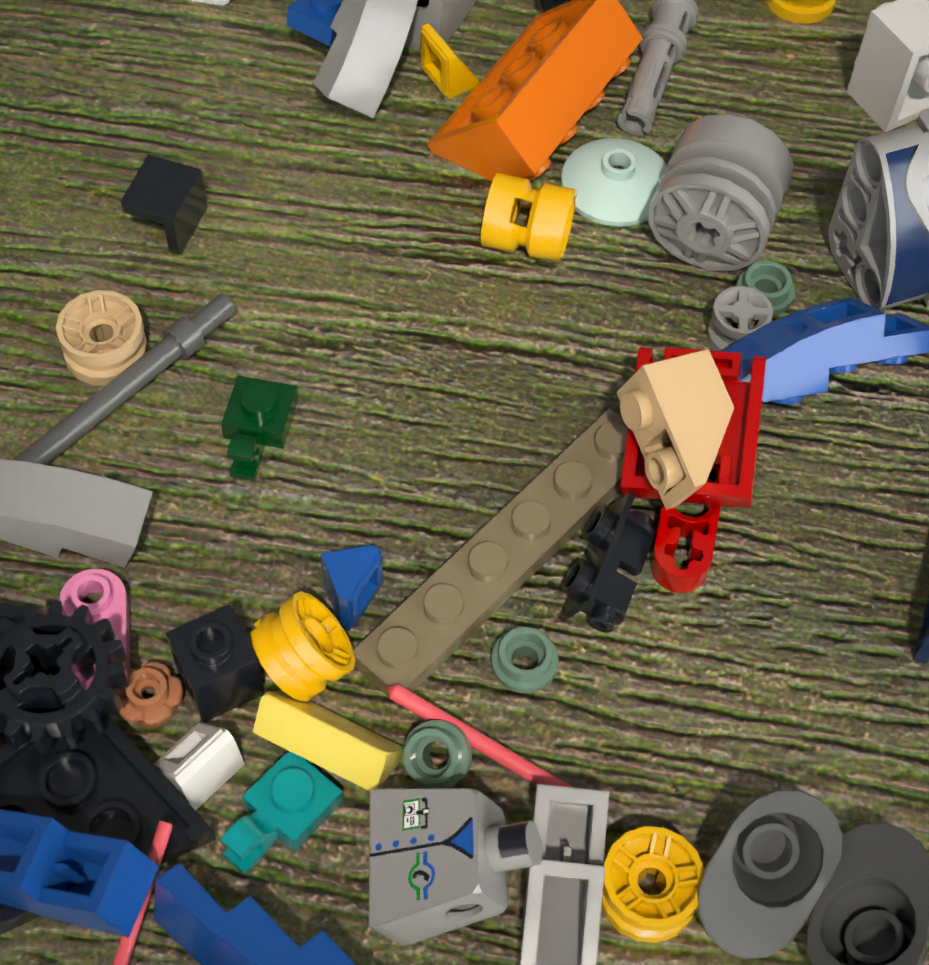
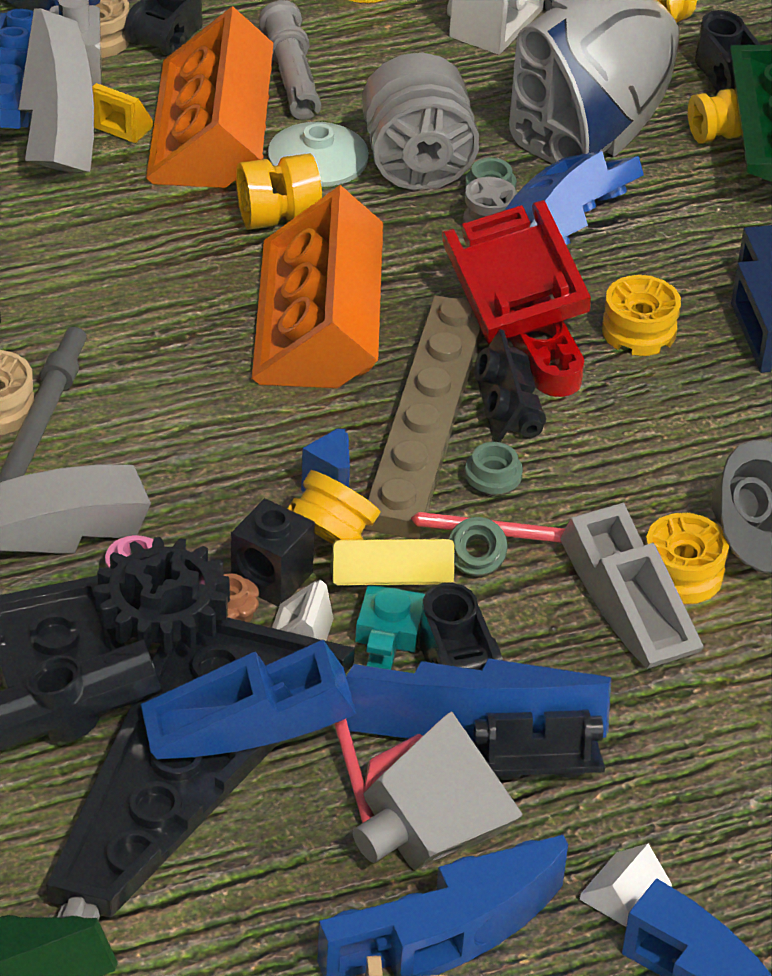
camera: 30 degrees left, 15 degrees down
dark green plate [221,376,298,481] -> none
light grey torso [369,788,542,946] -> none
tan slope [616,349,735,510] -> none
none -> orange slope [252,185,383,388]
none -> black piece [419,583,503,670]
none -> yellow wheel [602,275,681,356]

